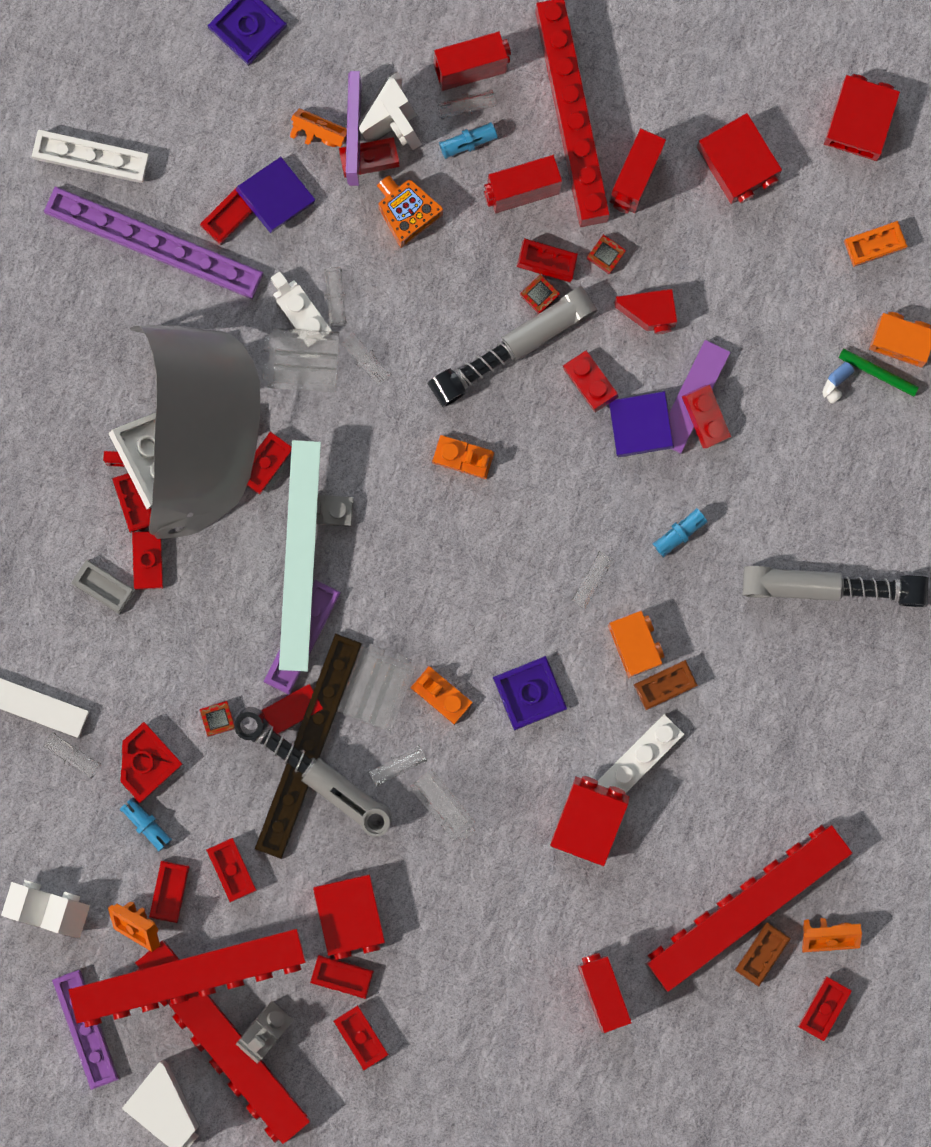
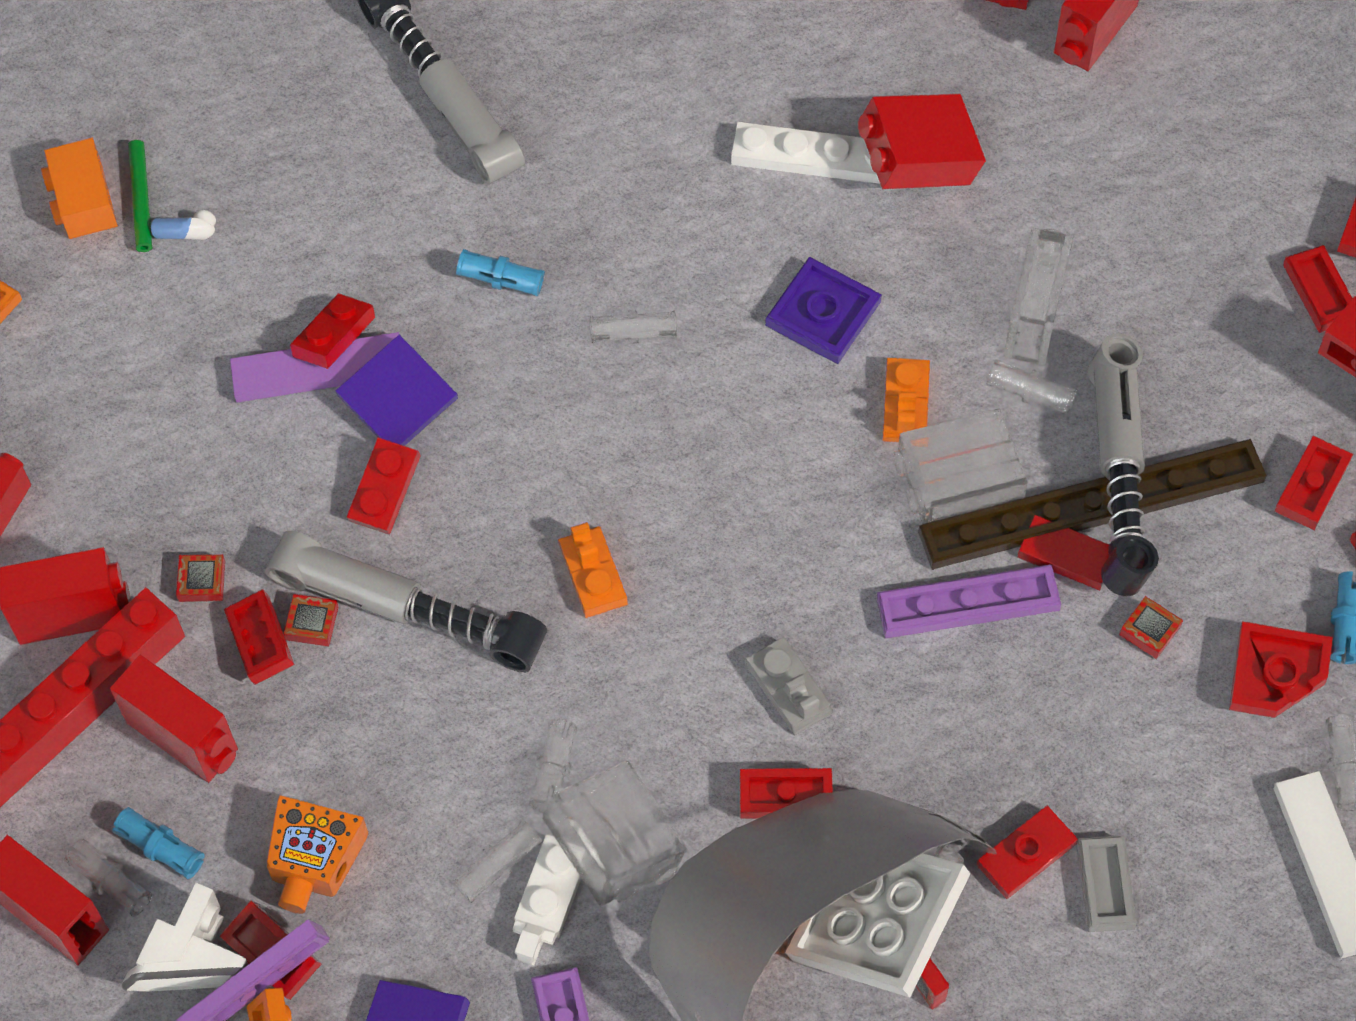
camera: 115 degrees left, 20 degrees down
red plate [112,473,152,533] -> none
light aqua tile [279,440,321,672] -> none
red brick [313,874,385,960] -> none
orange brick [608,611,665,678] -> none
red slope [614,289,677,334] -> none
dark orange plate [633,660,698,711] -> none

